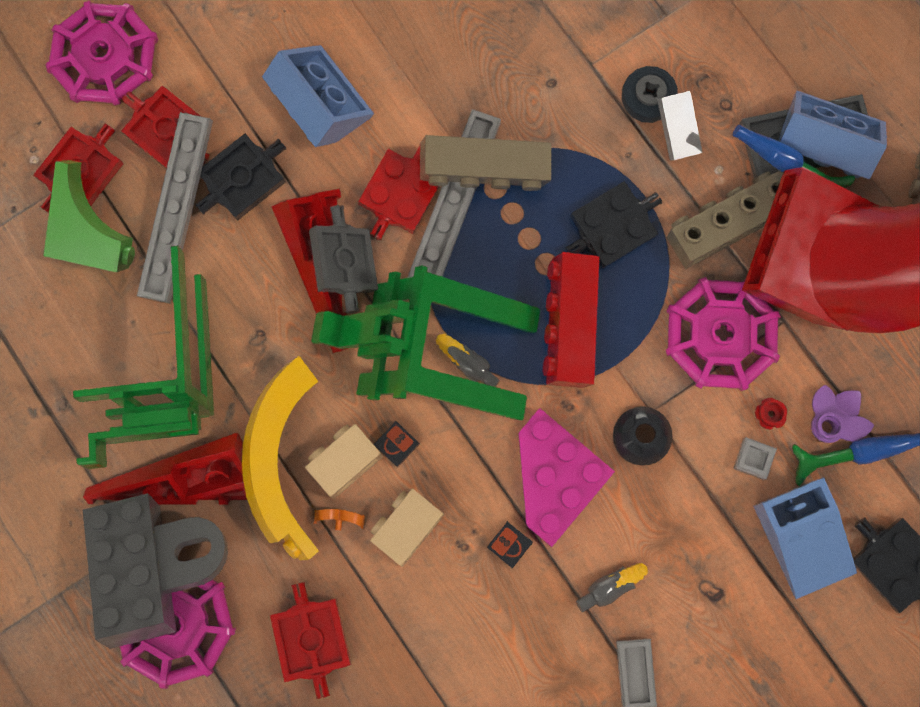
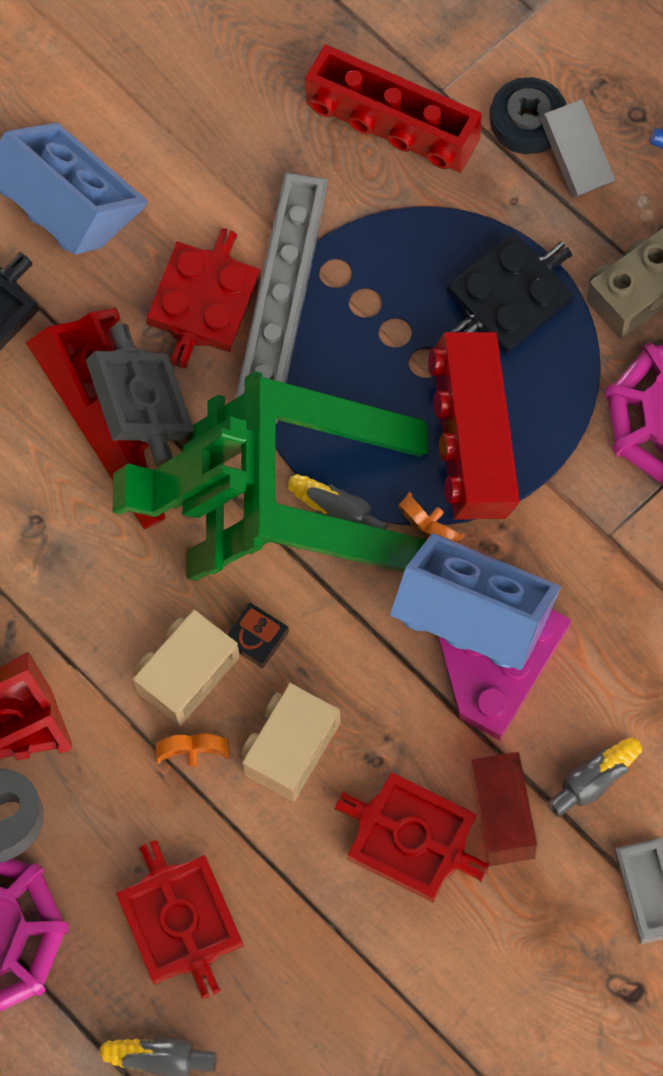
camera: 10 degrees left, 10 degrees down
yellow arch [242,356,319,560] -> none
dark tan brick [420,135,551,191] -> none
tile [487,521,533,569] -> none
black piece [613,407,673,466] -> none
none -> red brick [305,44,482,173]
none -> red plate [335,772,490,903]
none -> medium blue slope [390,533,561,671]
none -> orange piece [398,492,465,544]
none -> clear red brick [470,752,537,866]

